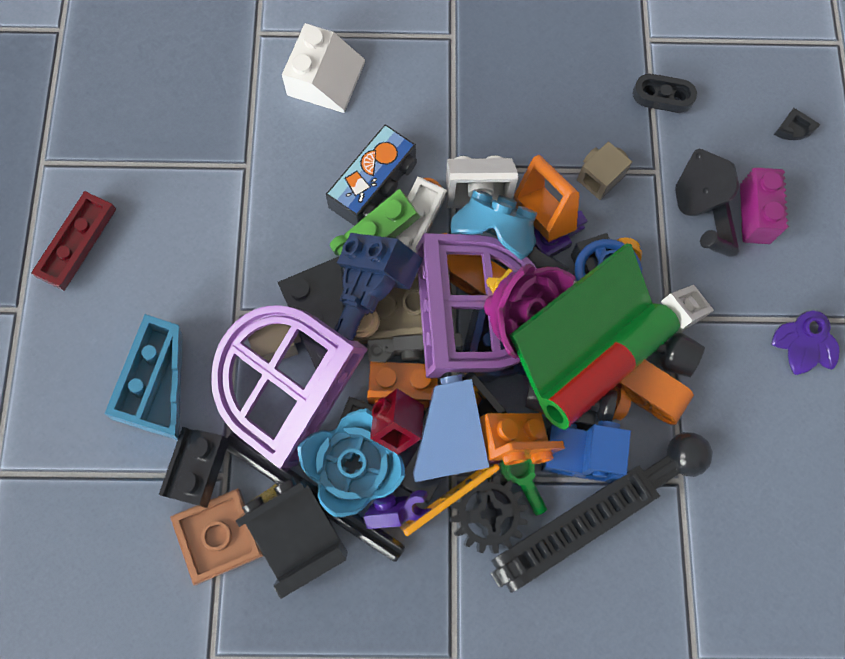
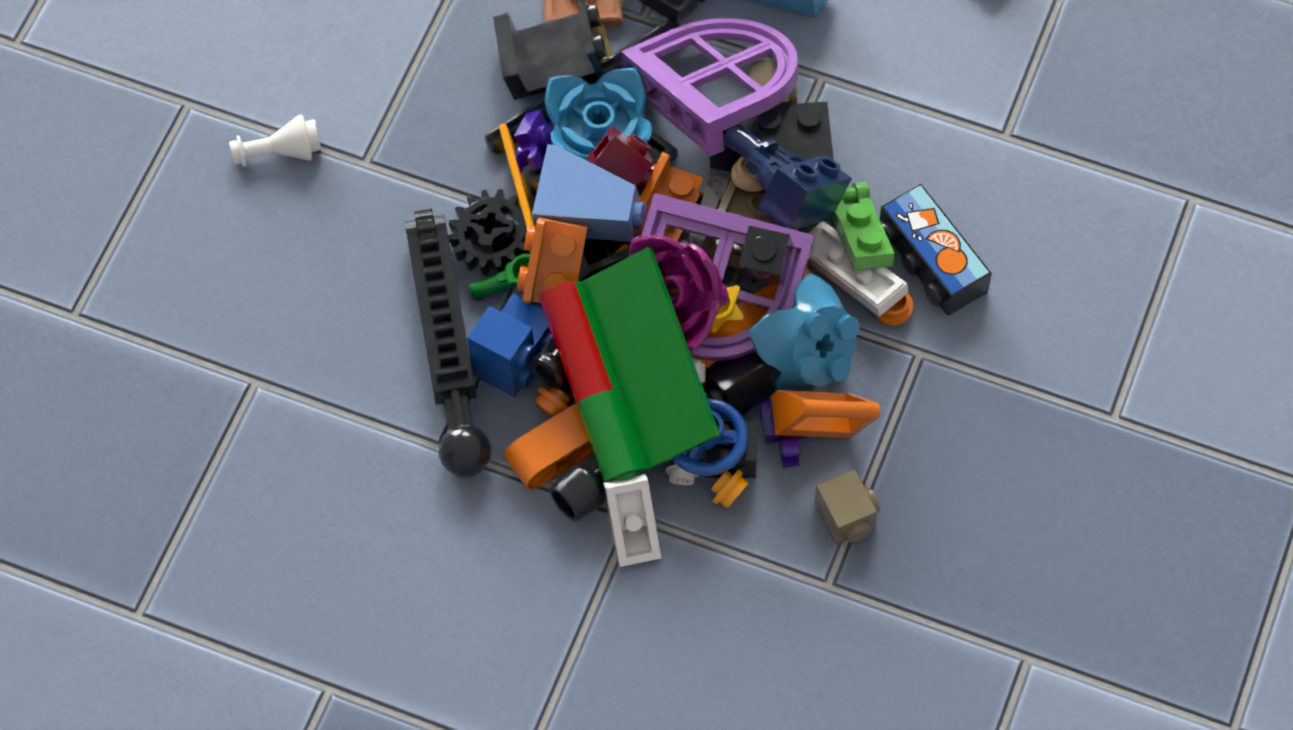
camera: 115 degrees right, 10 degrees down
white slope [282,23,365,113] -> none
white slope [446,156,518,208] -> none
black plate [633,74,697,113] -> none
black piece [675,148,739,257] -> none
magenta brick [740,167,789,244] -> none
dark purple plate [771,311,840,375] -> none
none -> black brick [739,225,794,286]

